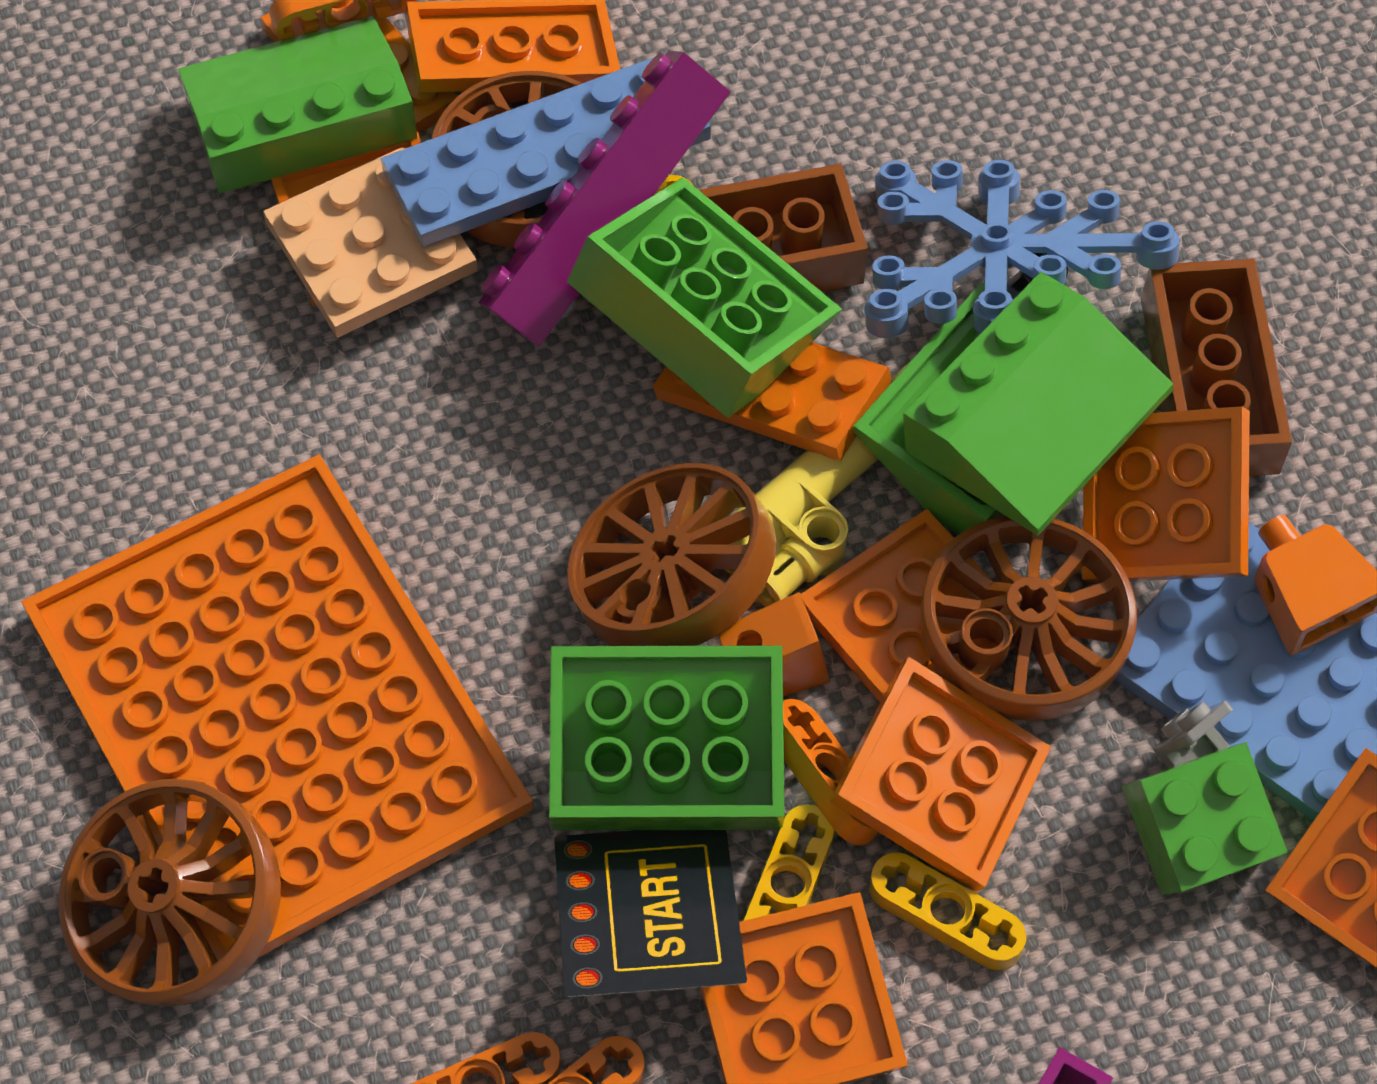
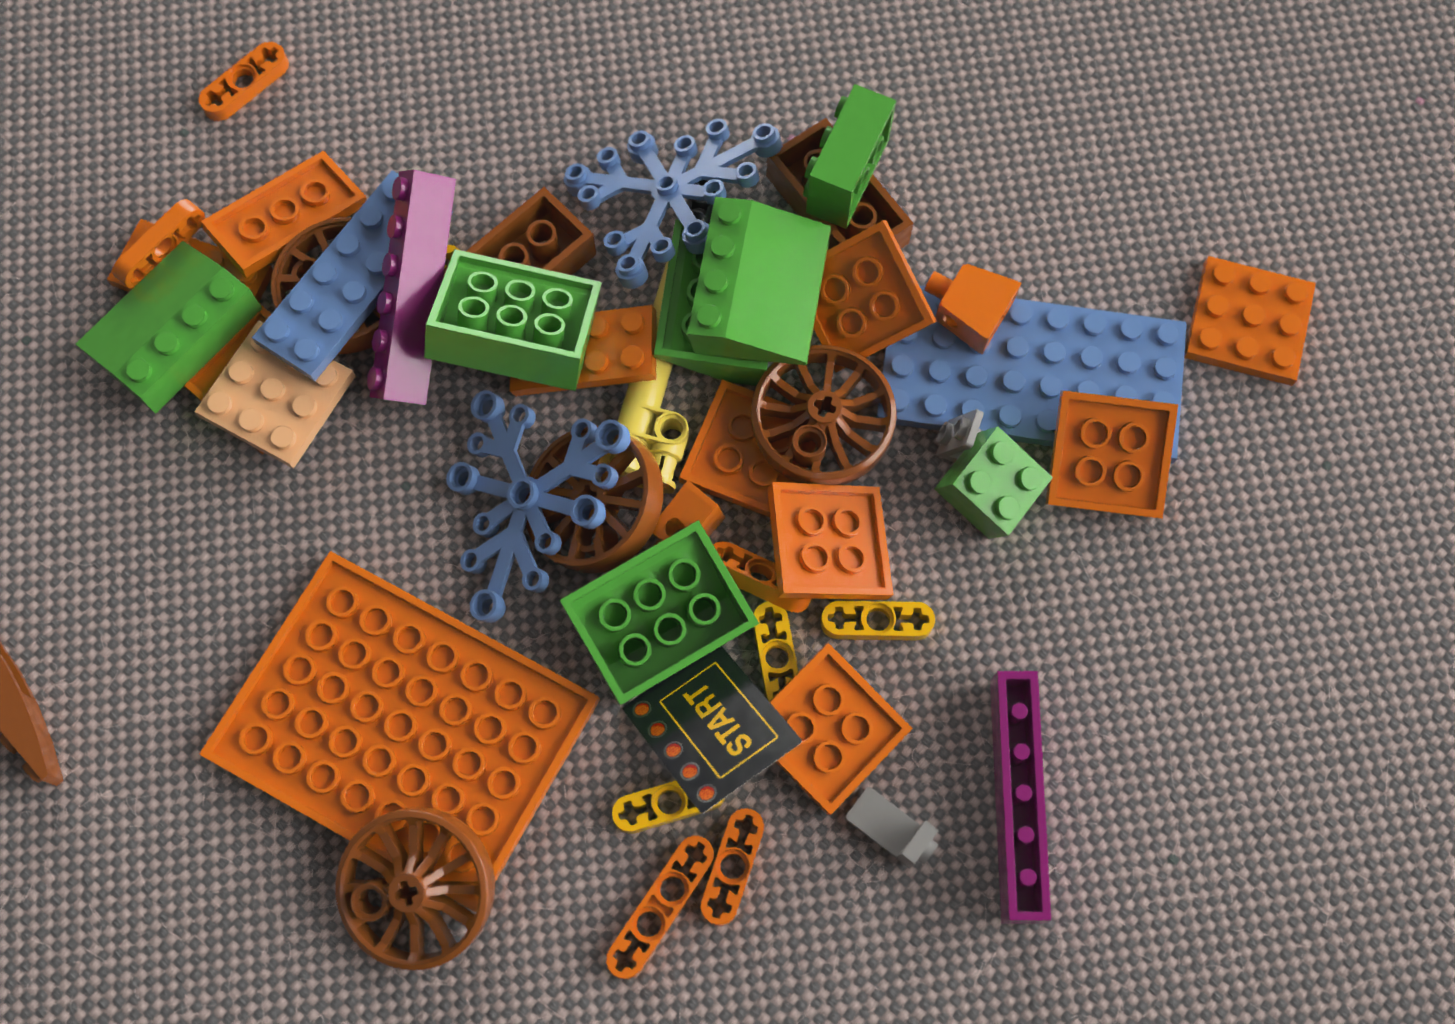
camera: 30 degrees left, 10 degrees up
none -> medium blue plant [446,390,630,623]
none -> yellow beam [612,780,726,834]
none -> bright green brick [803,84,896,229]

